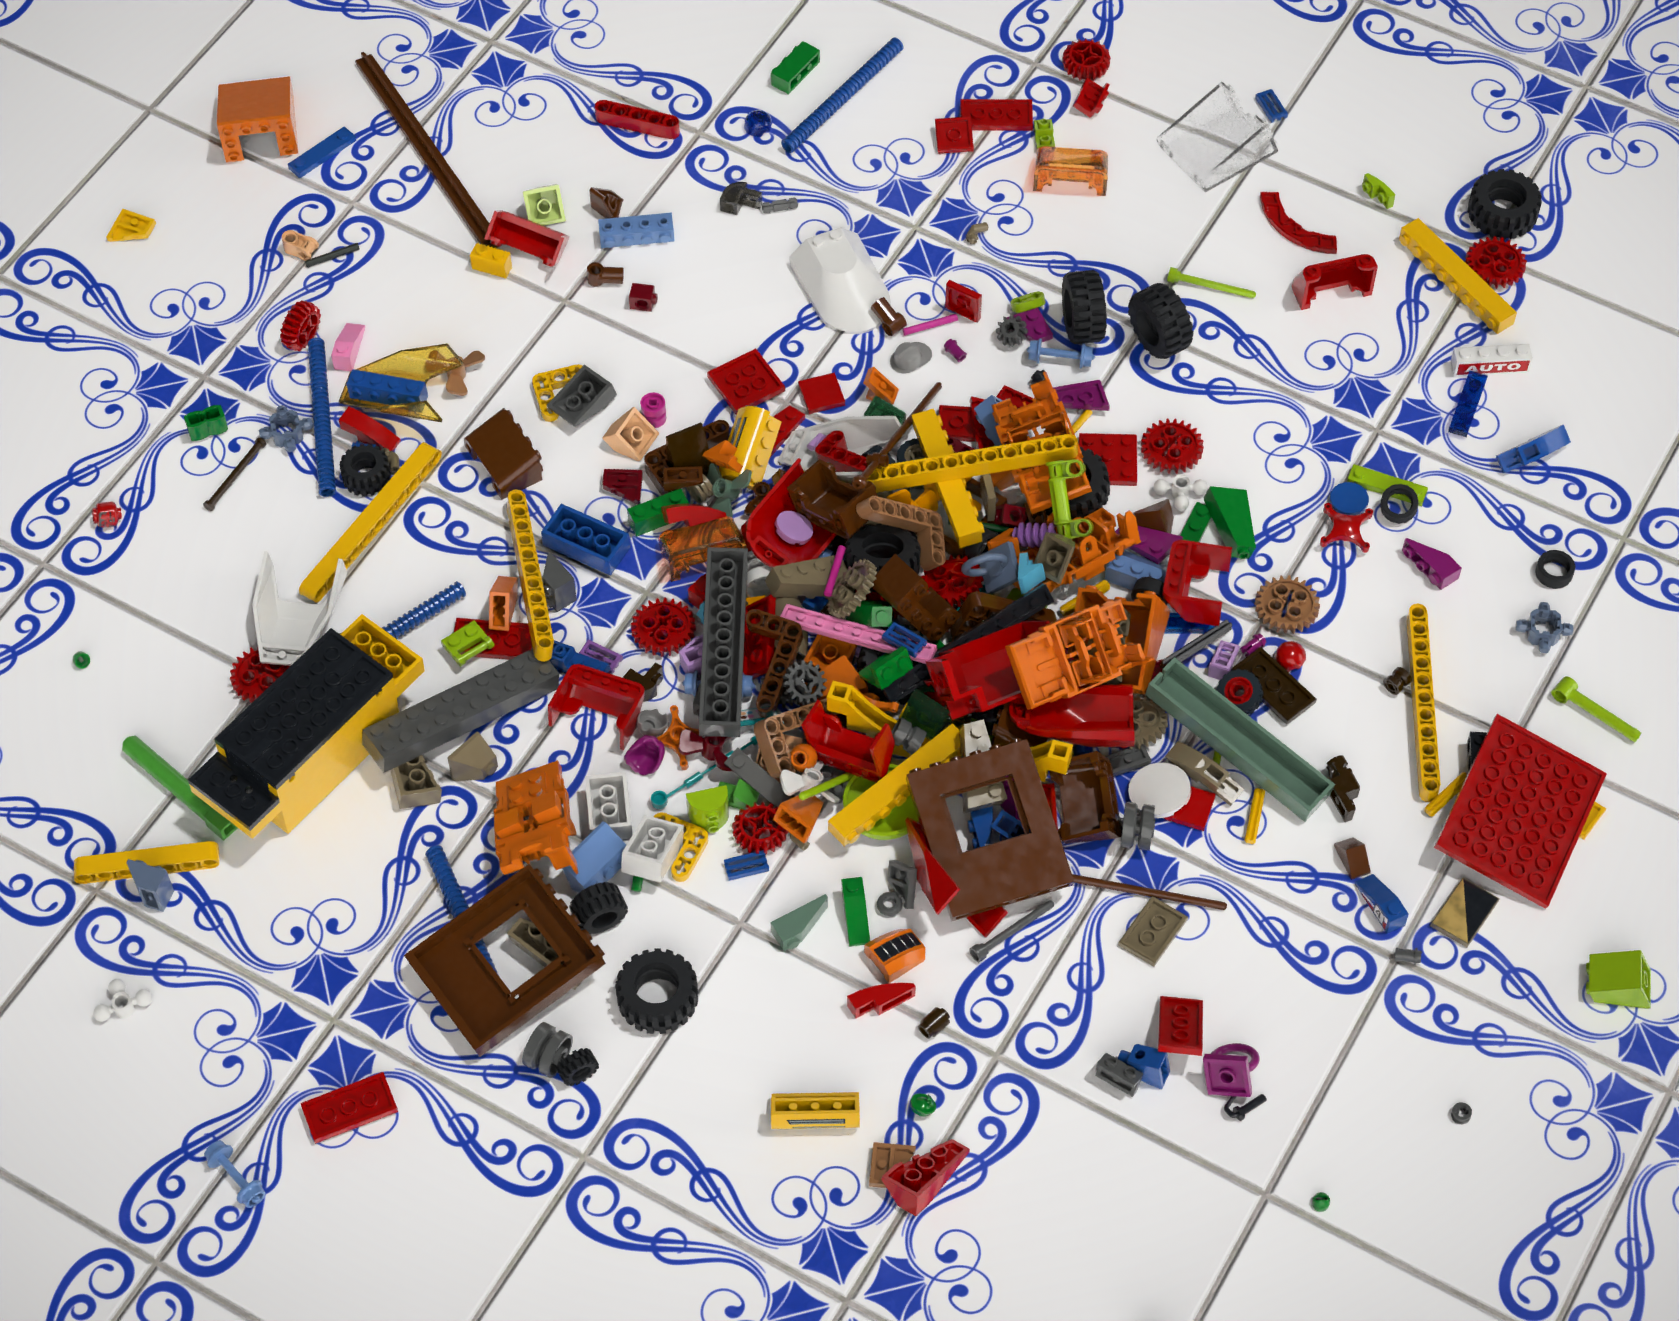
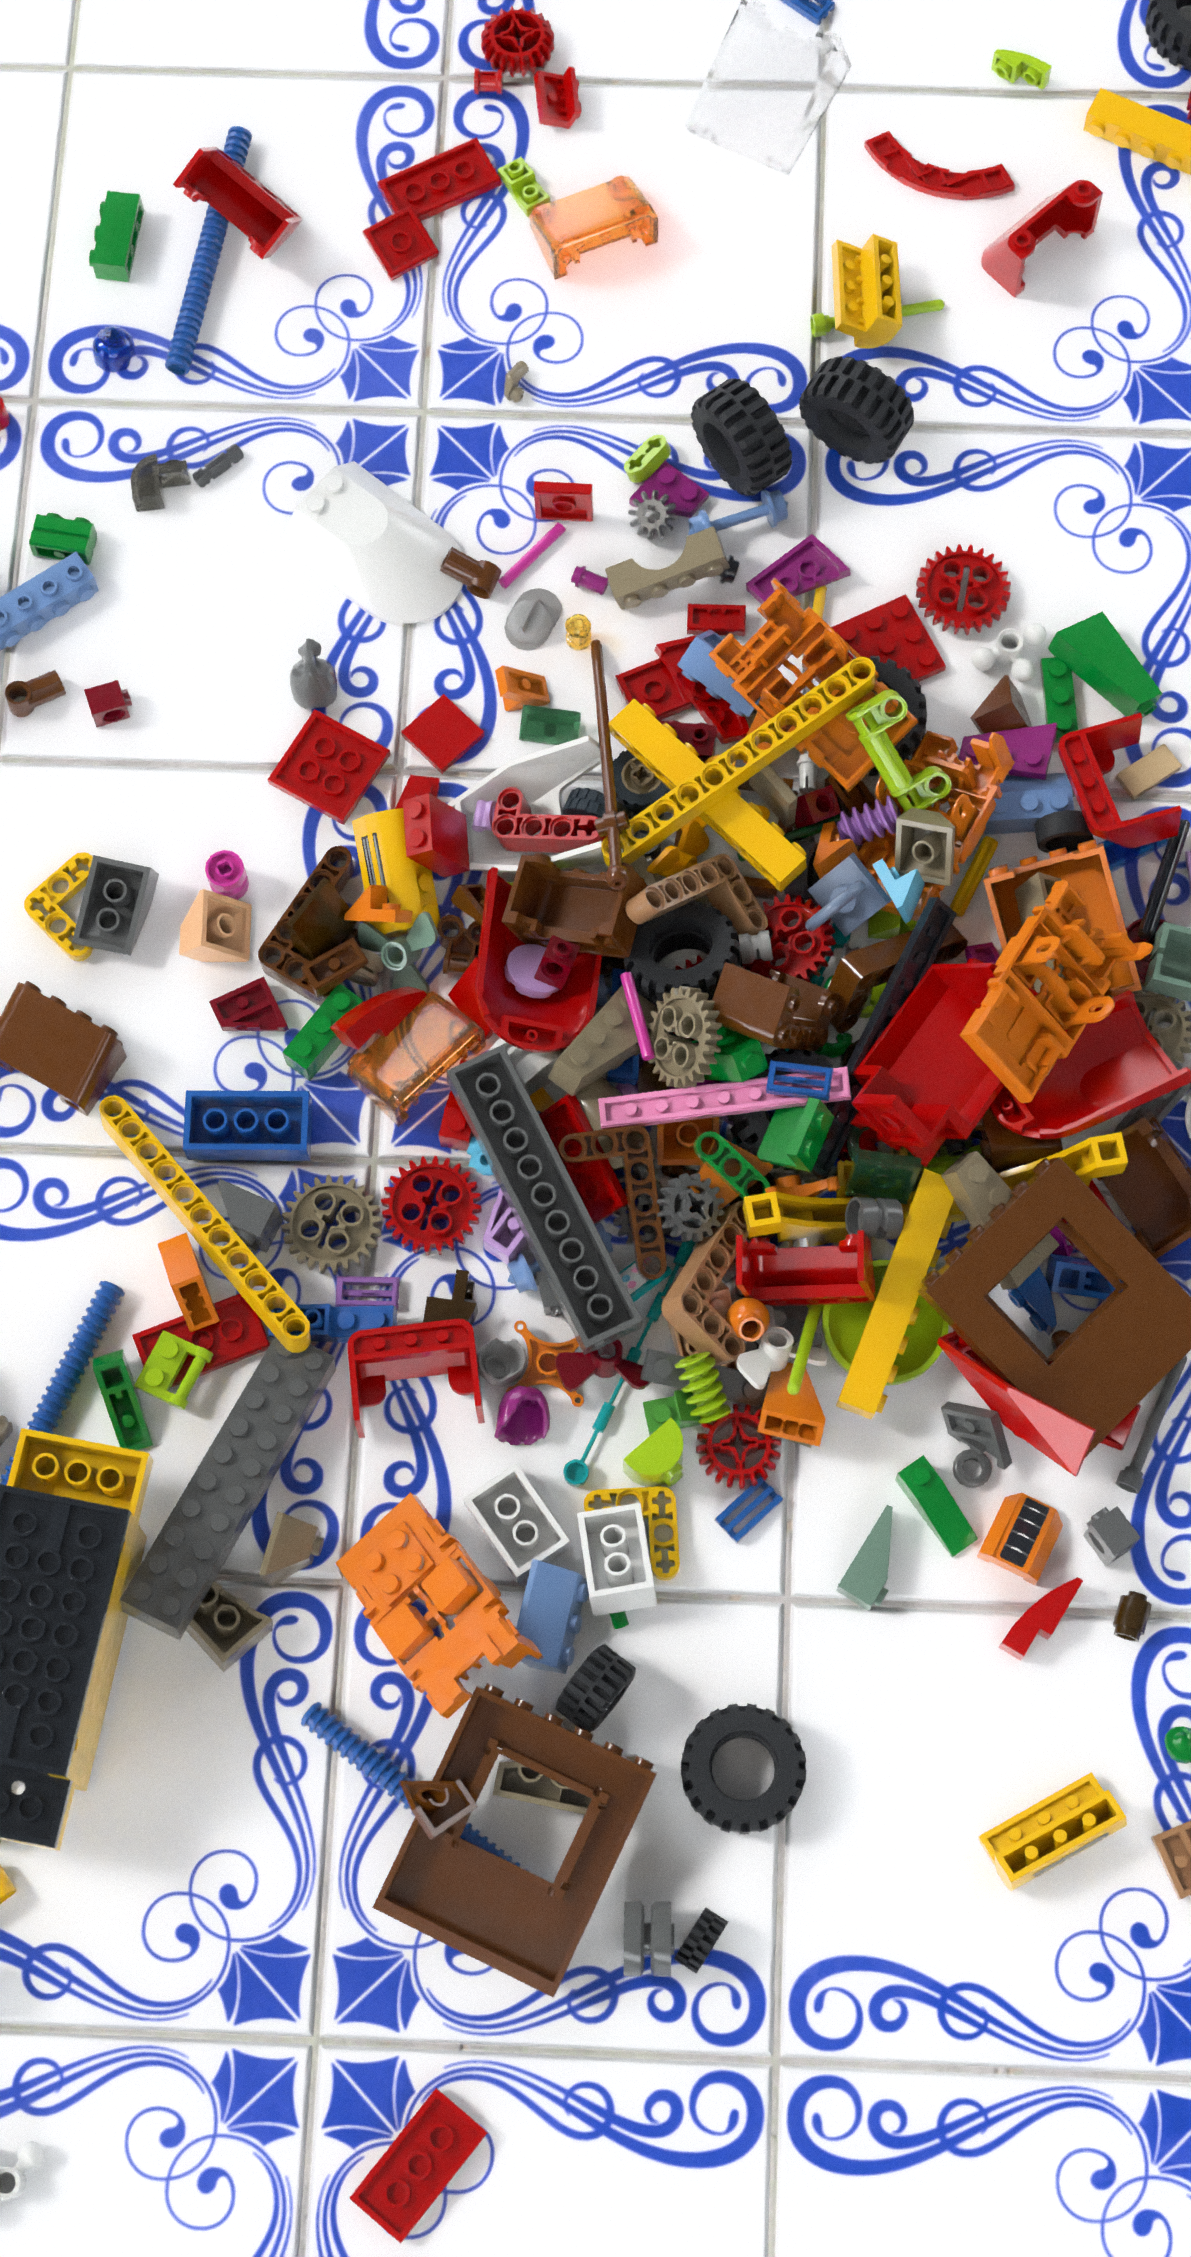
camera: 25 degrees left, 15 degrees up
none -> green brick [29,512,97,565]
none -> green slope [92,1349,153,1451]
none -> red windscreen [173,146,303,260]
none -> dark tan gear [281,1175,383,1275]
none -> dark grey piece [289,638,337,709]
none -> reddish brown slope [399,1779,478,1840]
none -> red brick [403,793,470,878]
none -> red bush [474,68,503,94]
none -> dark red brick [534,935,580,990]
none -> clear yellow bush [565,614,592,651]
none -> dark tan arch [605,526,730,610]
none -> lime piece [675,1351,731,1423]
none -> green beam [694,1131,770,1200]
none -> light grey wheel [738,930,773,965]
none -> yellow brick [831,234,903,349]
none -> dark grey brick [1083,1506,1141,1567]
none -> tan tile [1115,744,1182,801]

